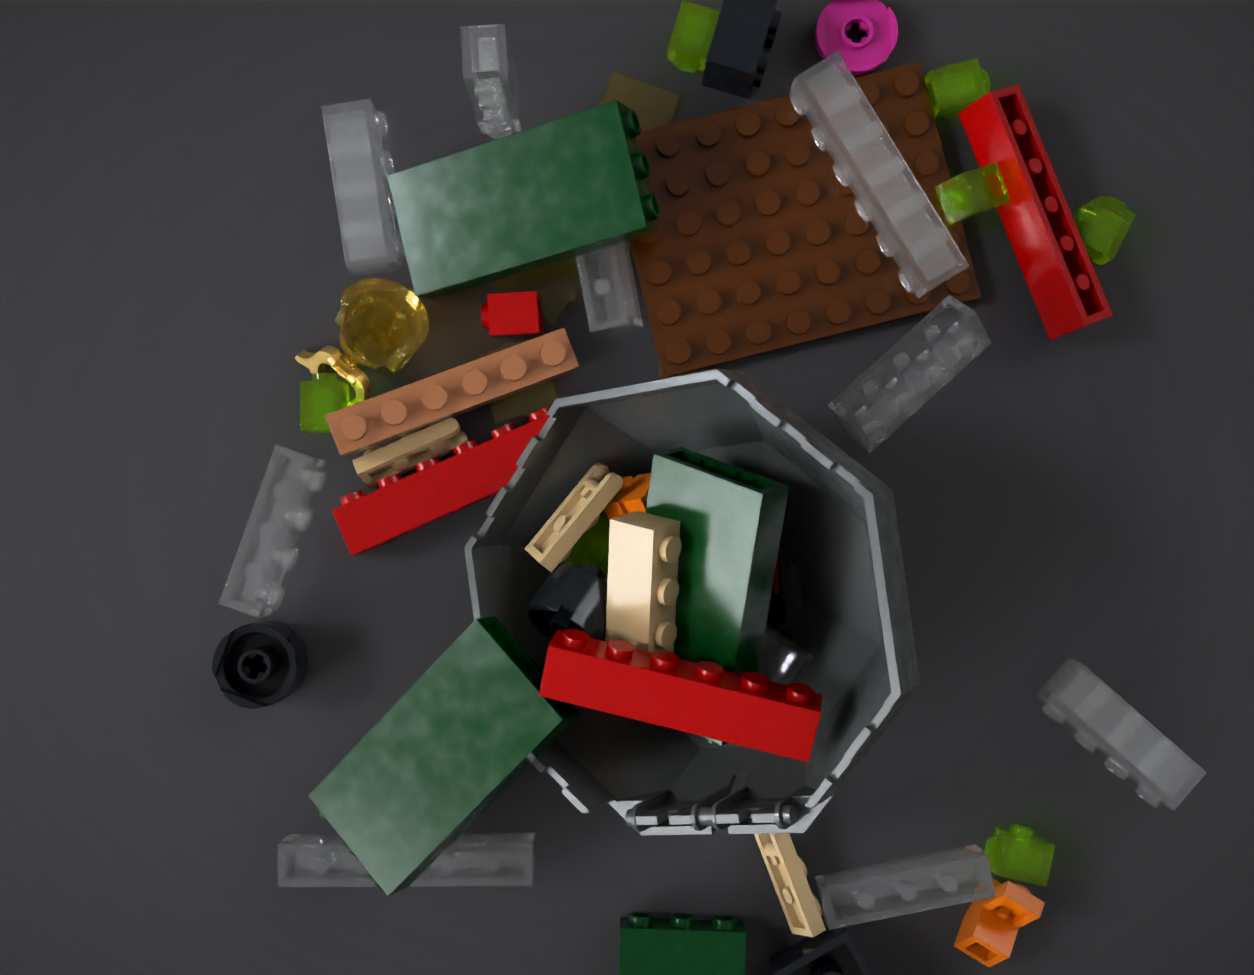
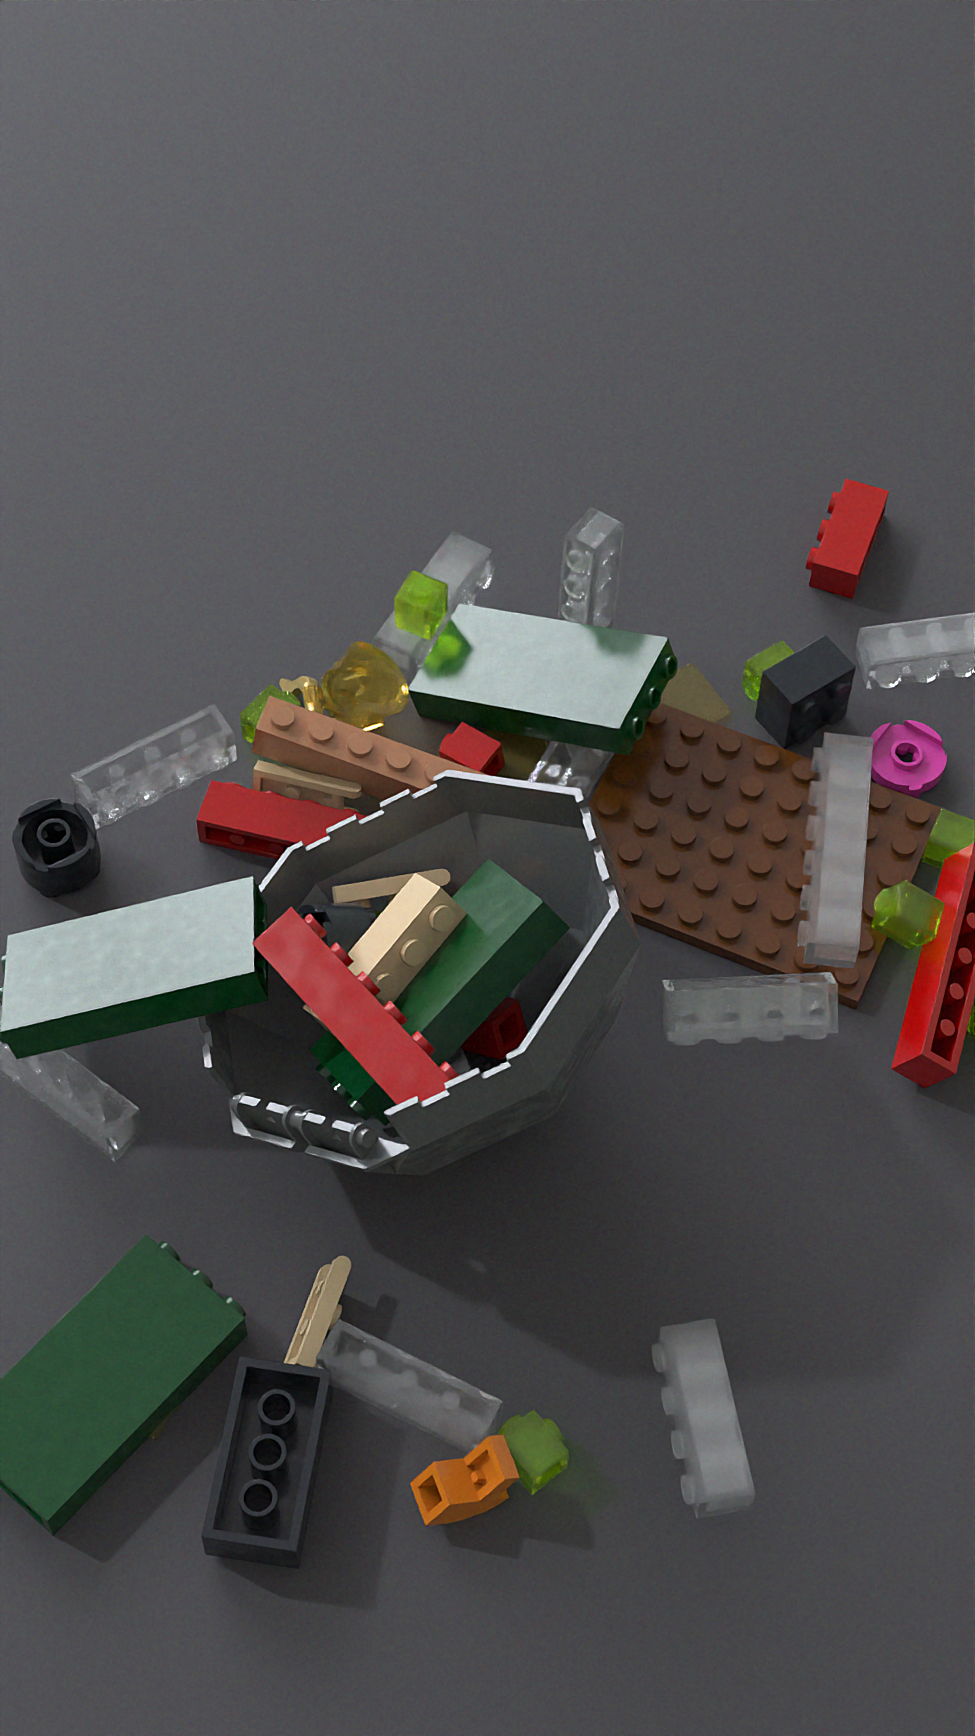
camera: 35 degrees right, 30 degrees down
none -> clear neon green brick [394,570,448,640]

